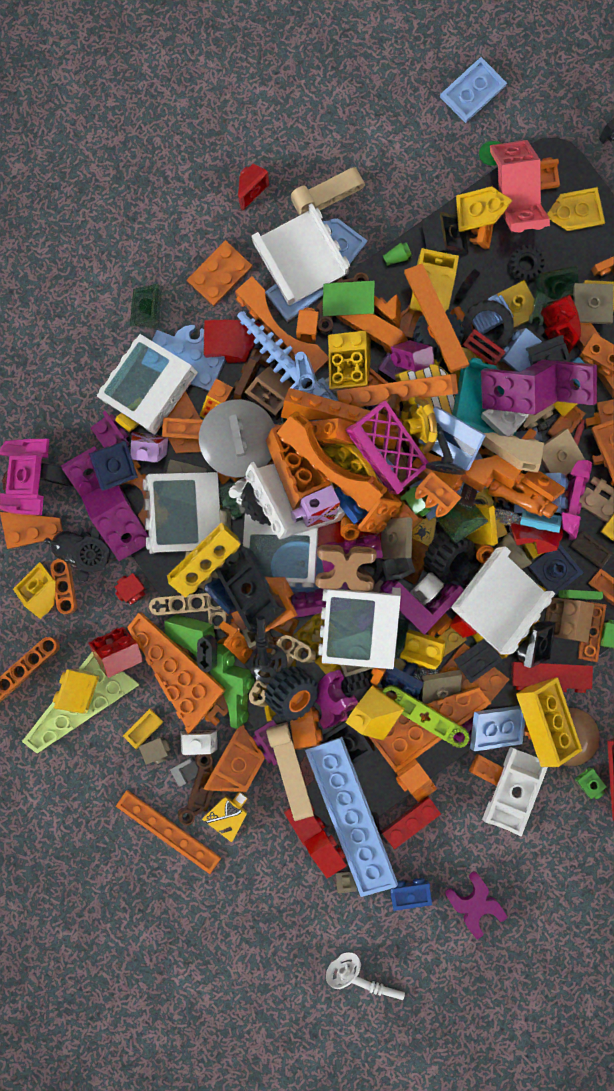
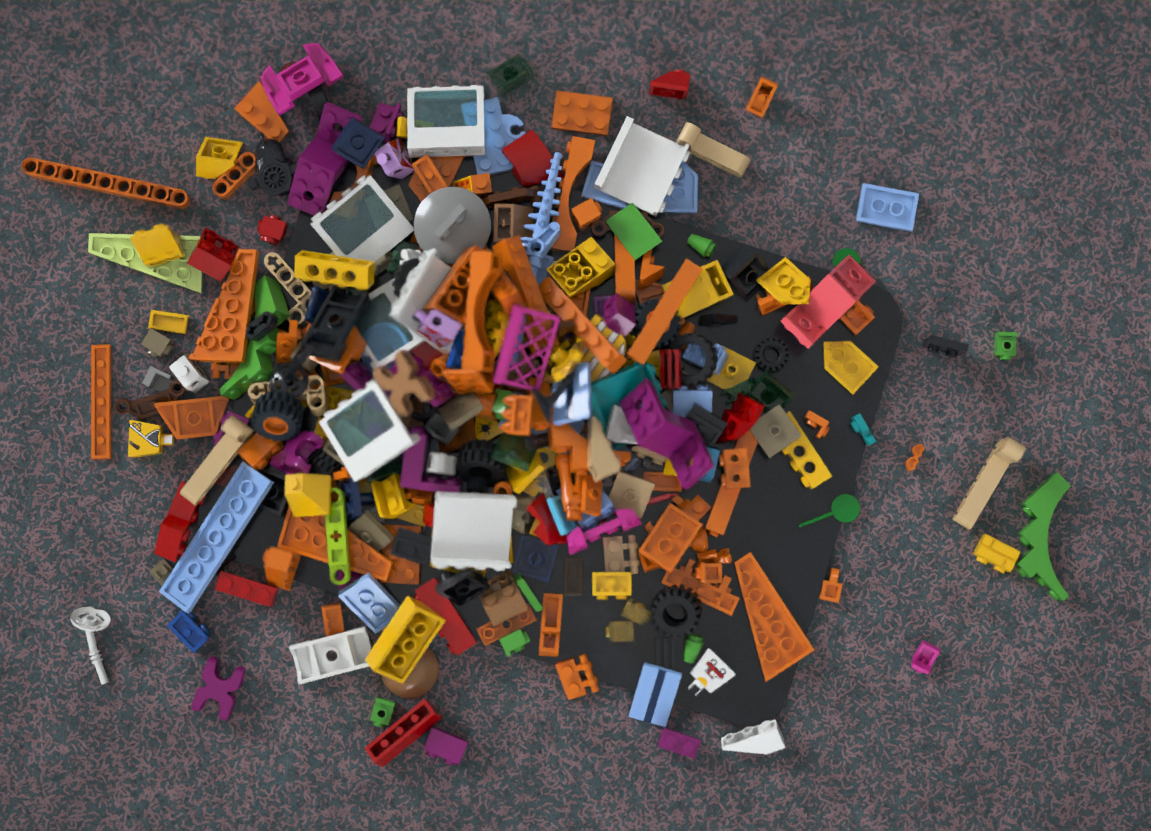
camera: 45 degrees right, 0 degrees up
none -> orange slope [746,76,779,118]

